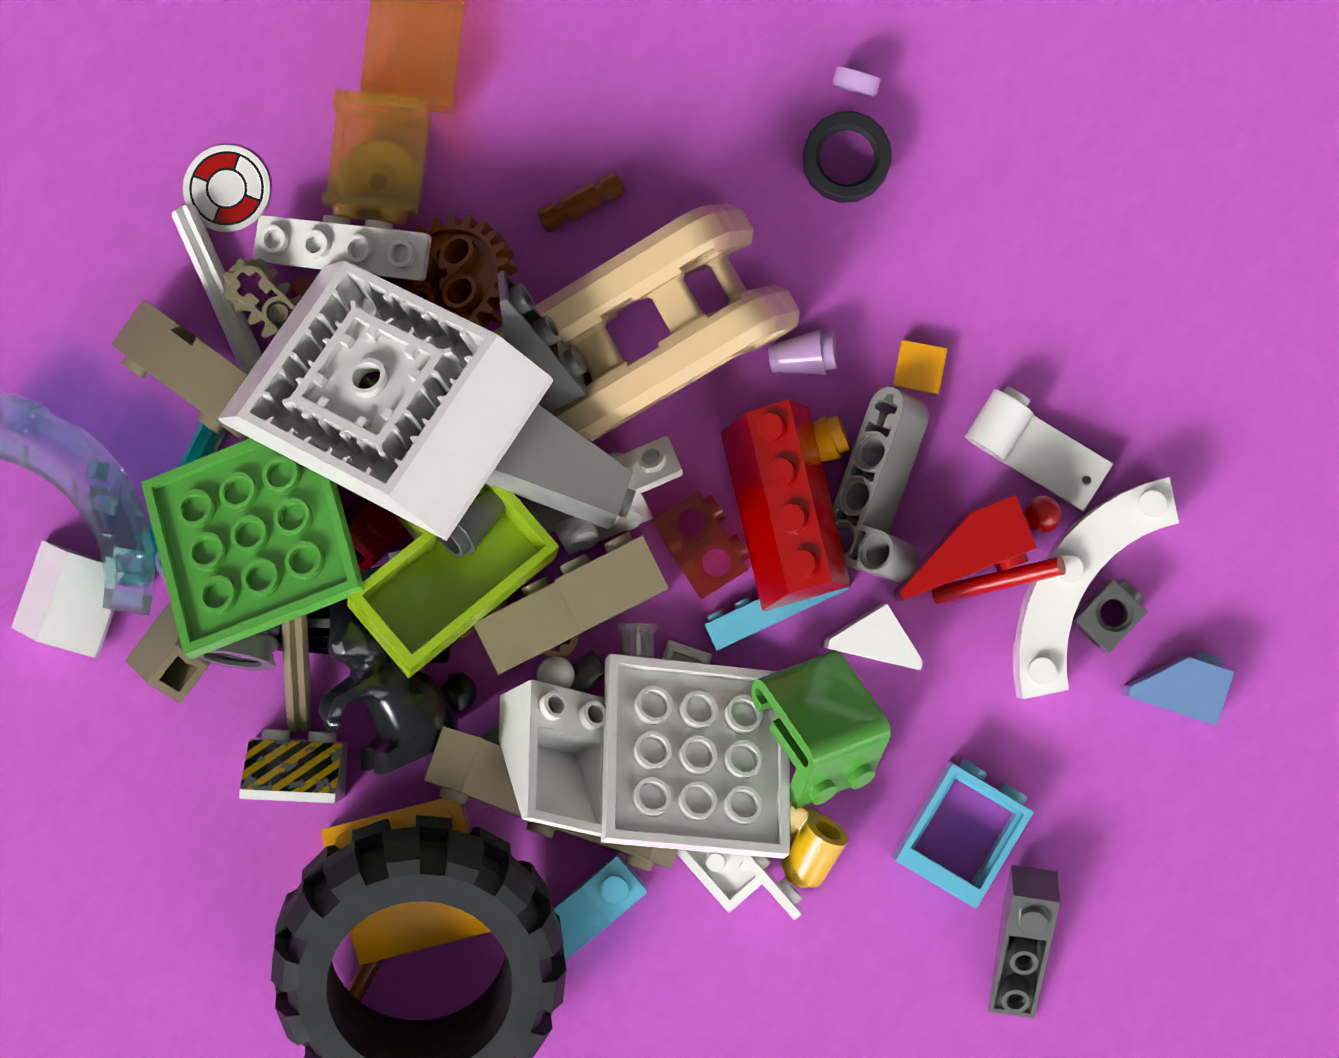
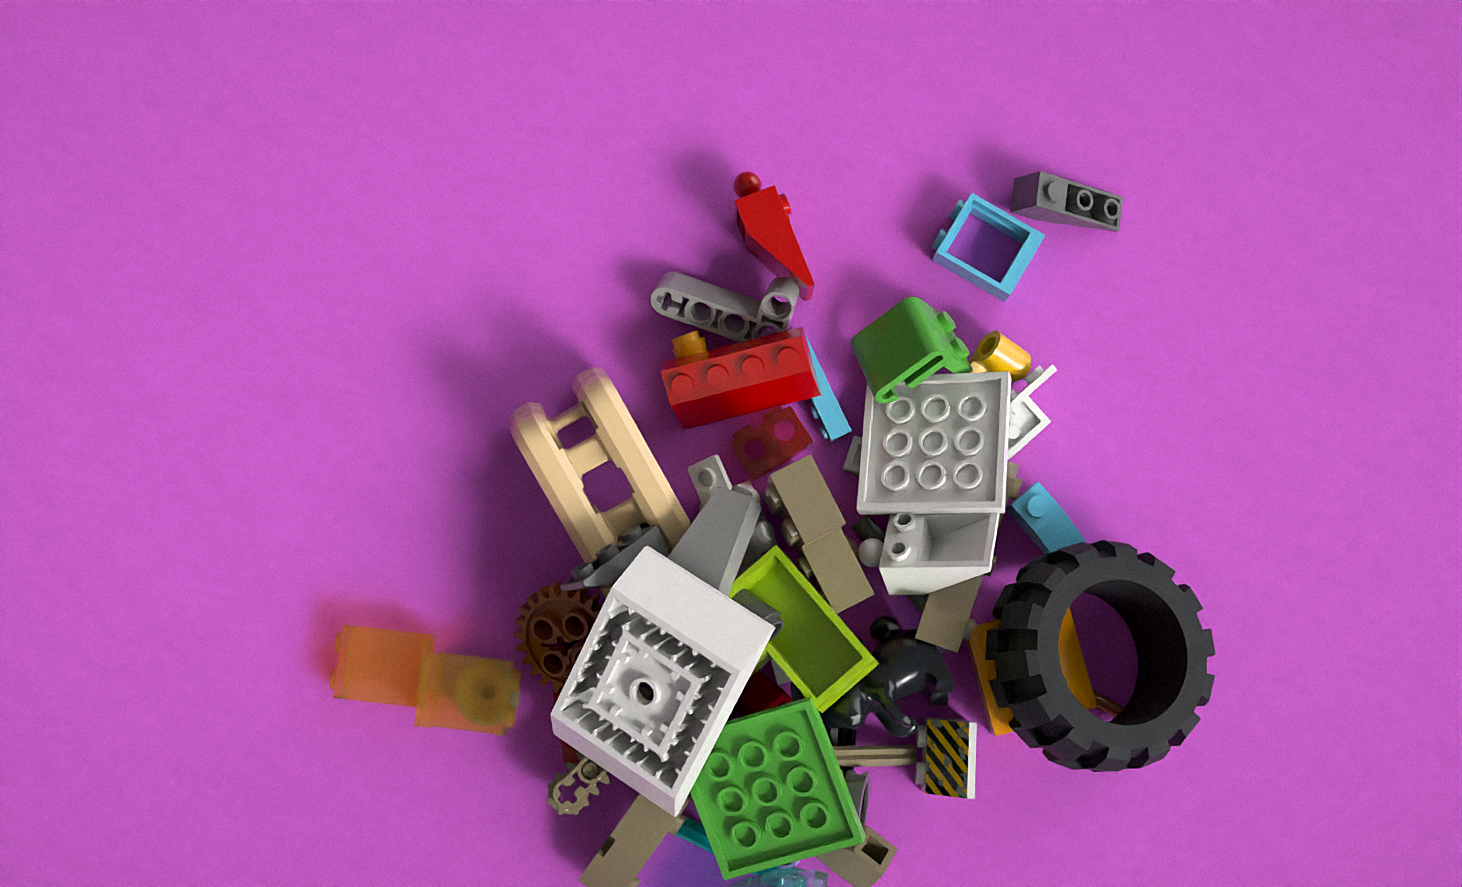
camera: 90 degrees left, 5 degrees down
white axle [172,204,262,374] -> none
sticker [183,145,270,232] -> none
white bracket [253,215,432,281] -> none
dark orange axle [537,172,625,232] -> none
clear bush [617,623,658,658] -> none
lavender cone [768,329,838,375] -> none
black tyre [802,111,892,203] -> none
white slope [823,604,923,671] -> none
lavender tile [832,66,881,97] -> none
light orange tile [892,340,947,395] -> none
red bar [932,557,1066,605] -> none
white door [964,386,1113,512] -> none
white brick [1013,477,1179,699] -> none
dark grey brick [1072,580,1148,653] -> none
medium blue slope [1121,651,1234,725] -> none

